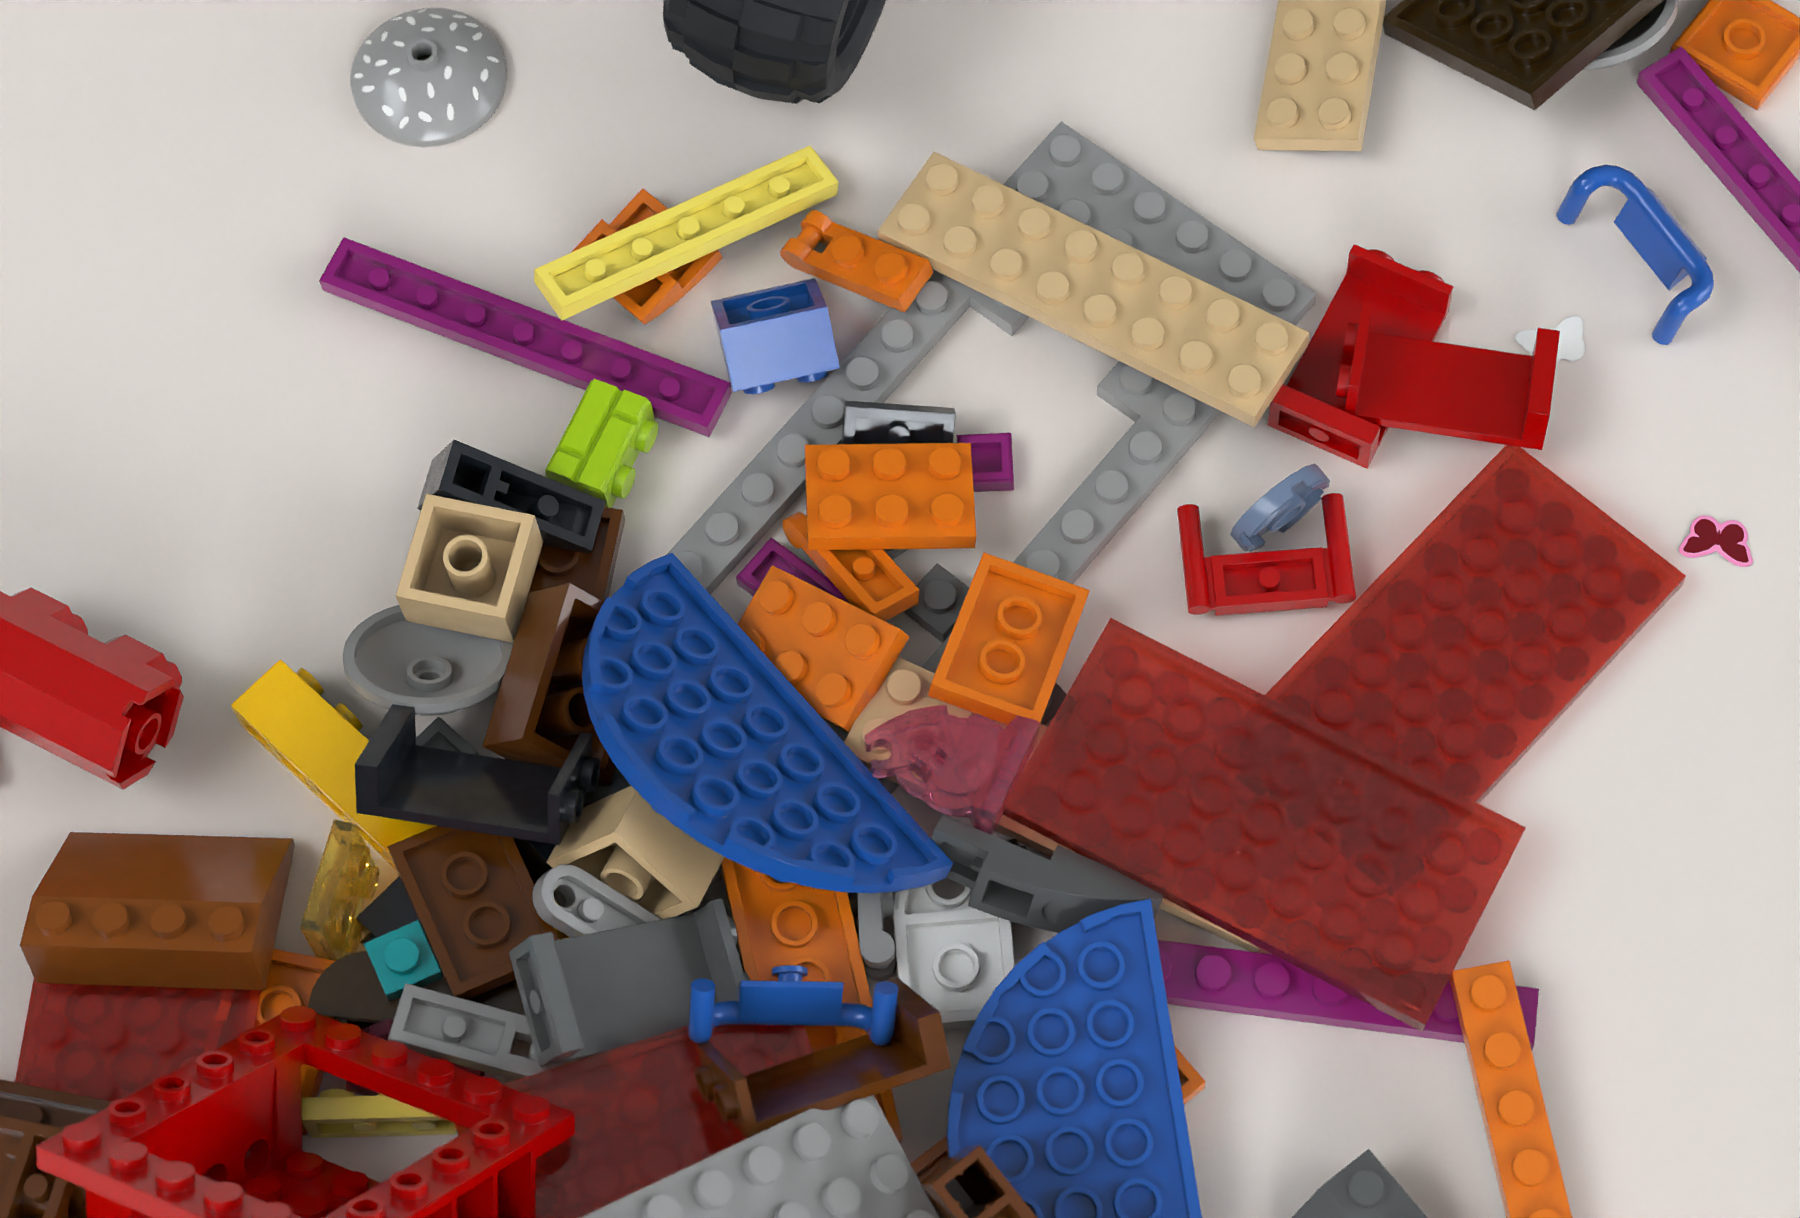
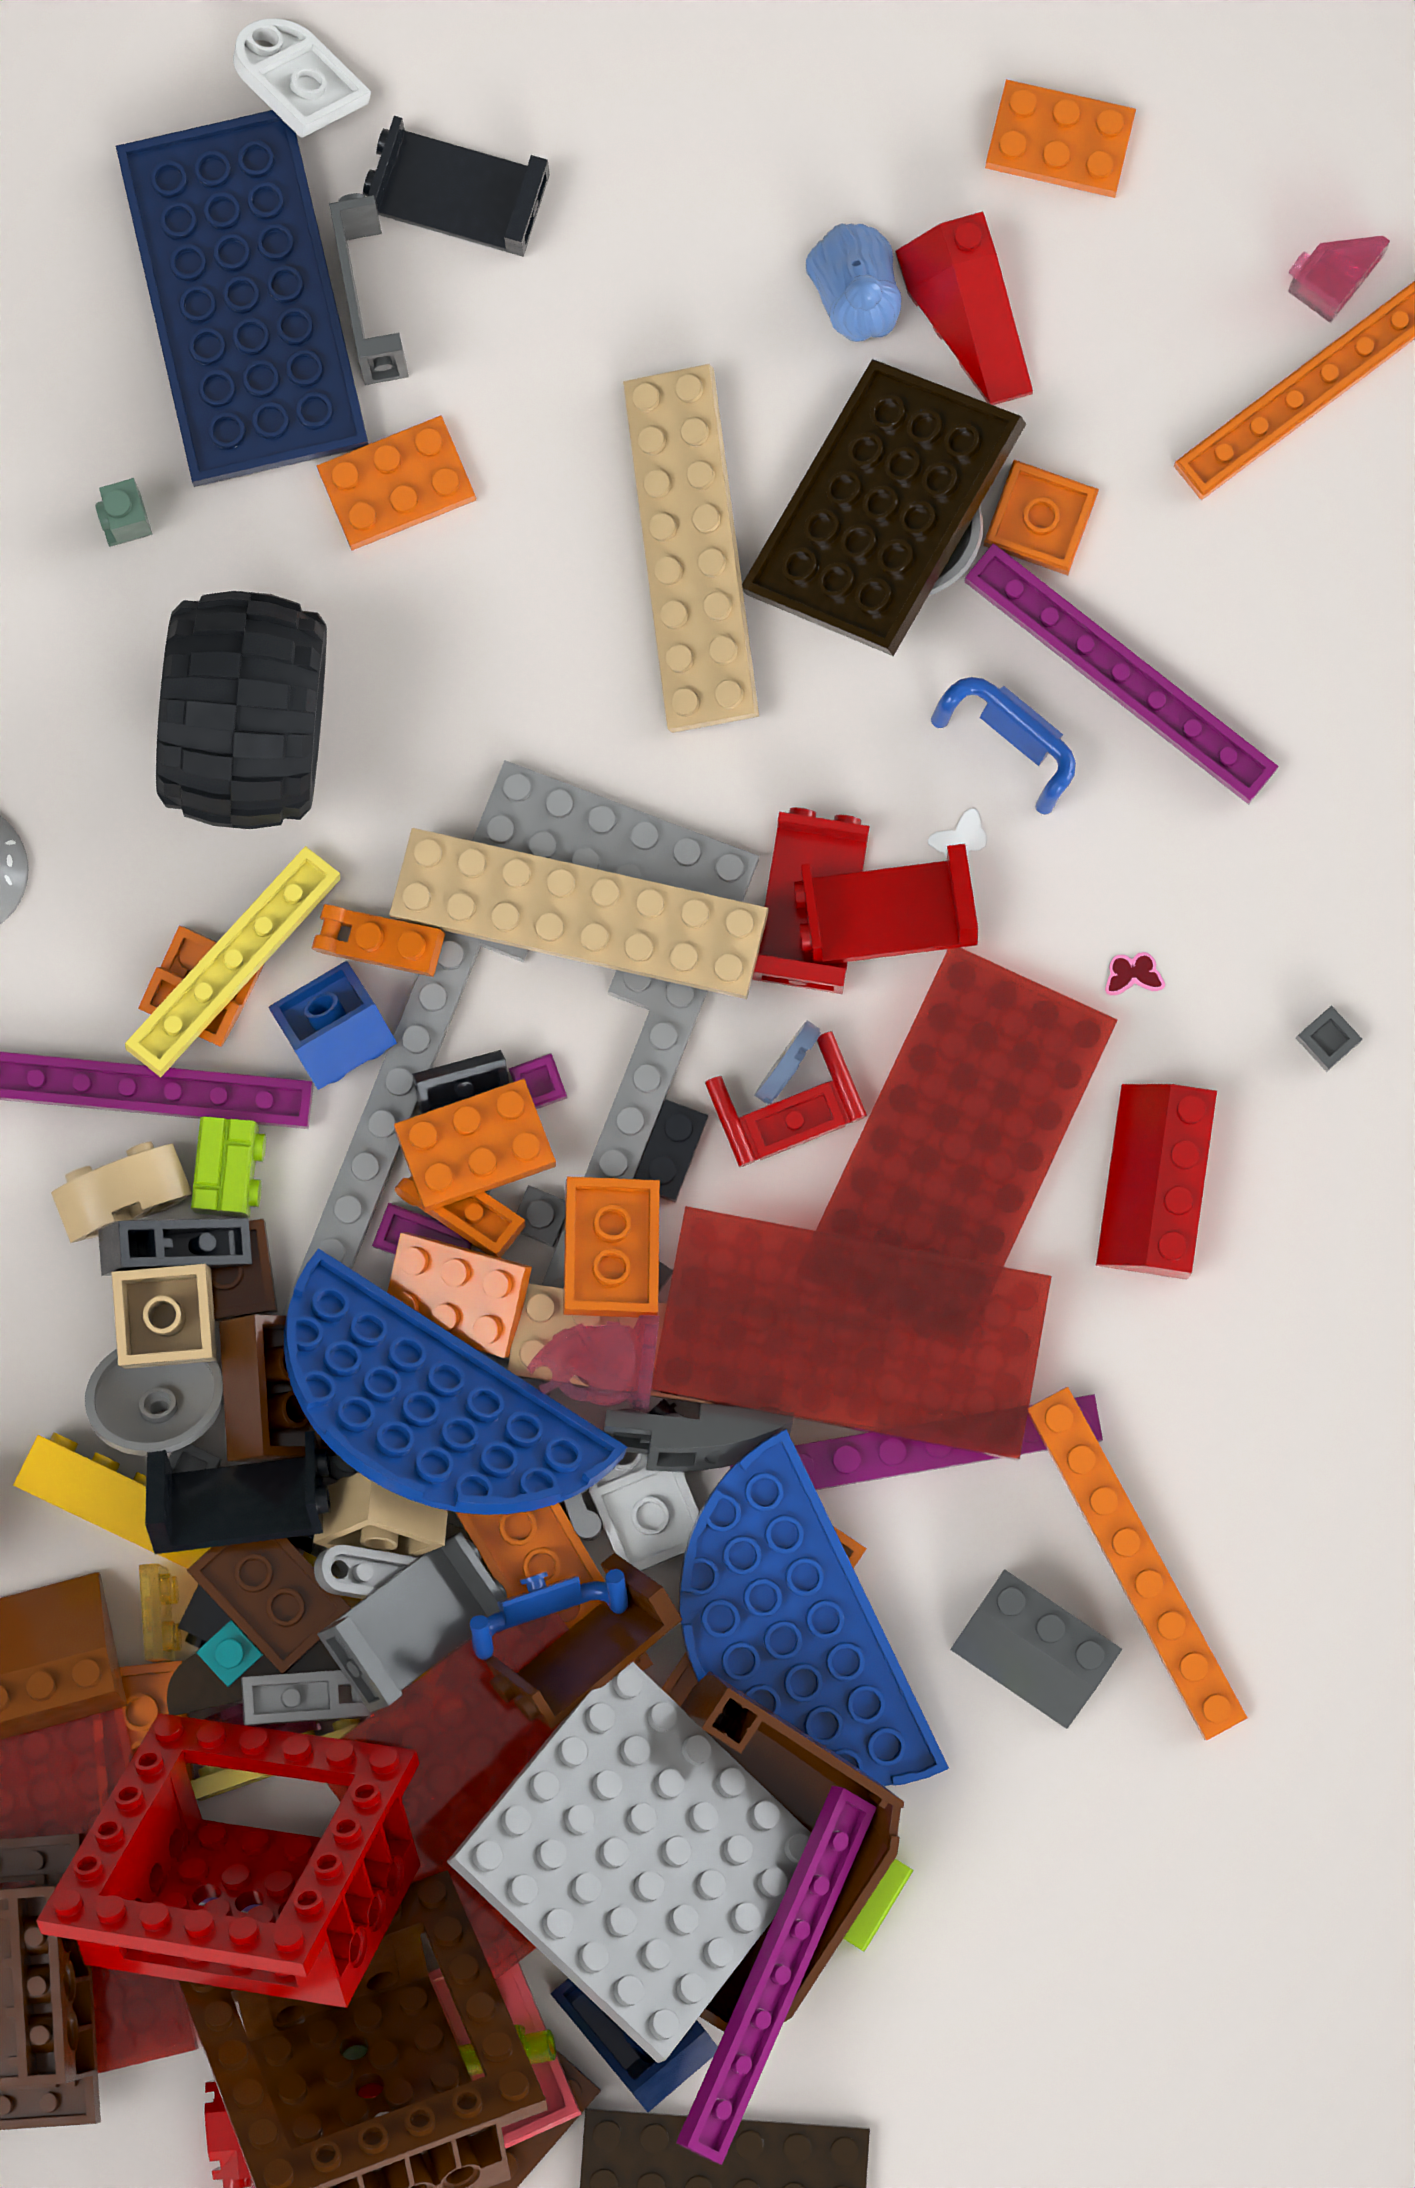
camera: 20 degrees left, 15 degrees up
none -> tan brick [51,1141,192,1243]
none -> black plate [635,1099,708,1203]
none -> red slope [1096,1084,1217,1280]

